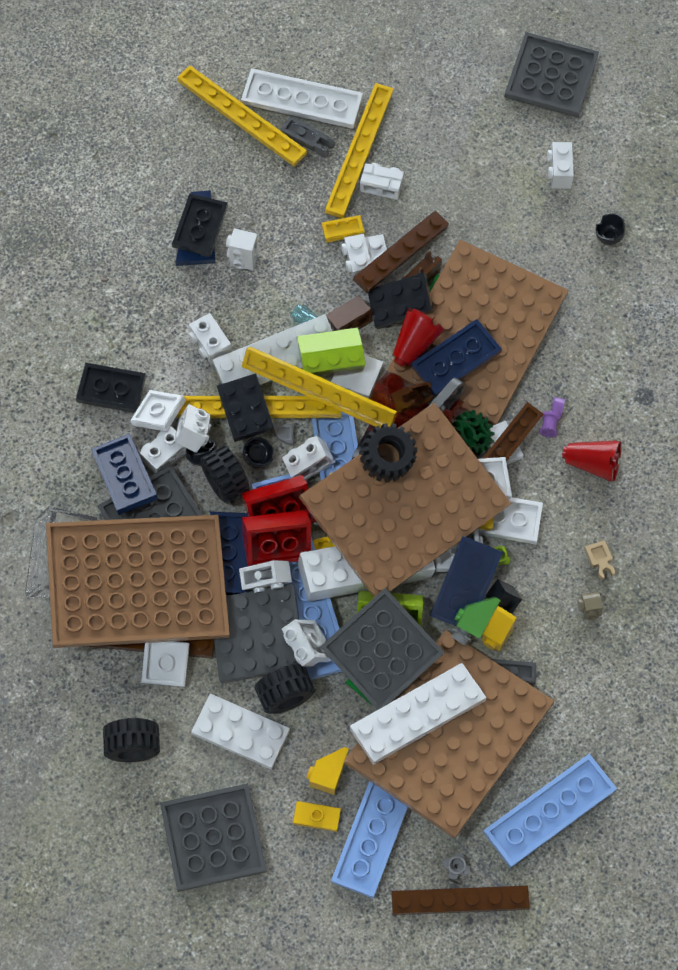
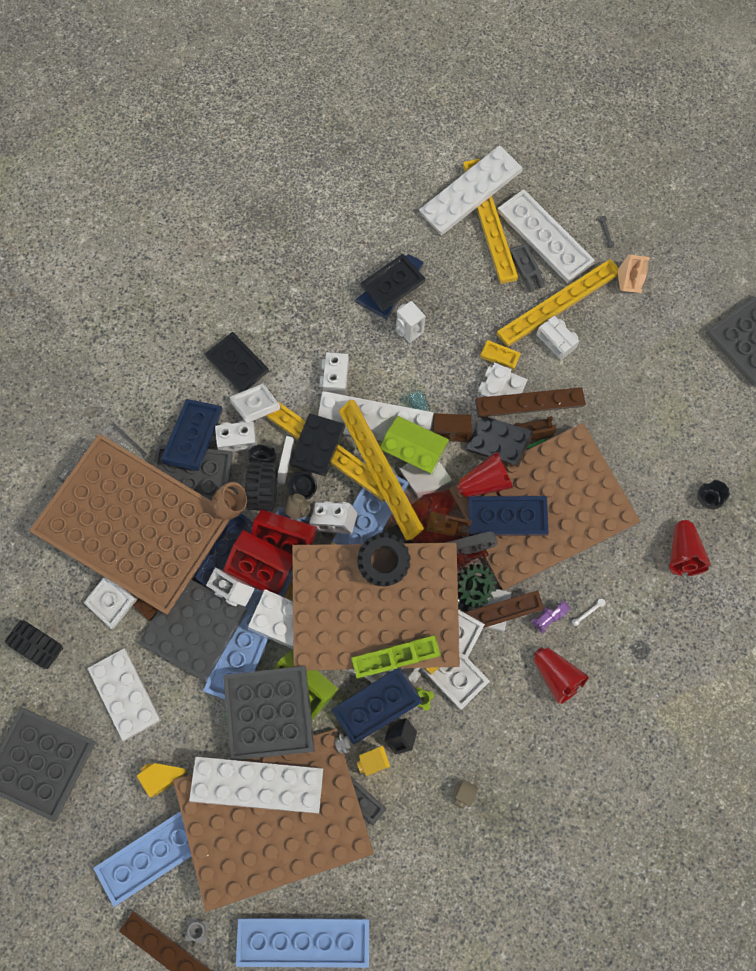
camera: 35 degrees right, 5 degrees up
white brick [174,404,211,453] -> none
black tyre [254,664,316,714] -> none
light grey tile [273,423,294,446] -> none
white plate [282,619,331,667] -> none
yellow plate [293,801,341,832] -> none
bright green slope [454,597,500,639] -> none
white brick [547,142,574,189] -> none
tan plate [584,540,615,580] -> none
none -> medium nougat helmet [212,482,247,520]
none -> white tile [277,436,294,485]
none -> dark tan plate [284,494,311,520]
none -> lime slope [352,635,441,678]
none -> white plate [419,145,522,236]
none -> white hinge [572,599,606,626]
none -> dark grey hinge [599,216,614,248]
none -> light nougat slope [617,254,650,293]
none -> red cone [669,520,711,576]

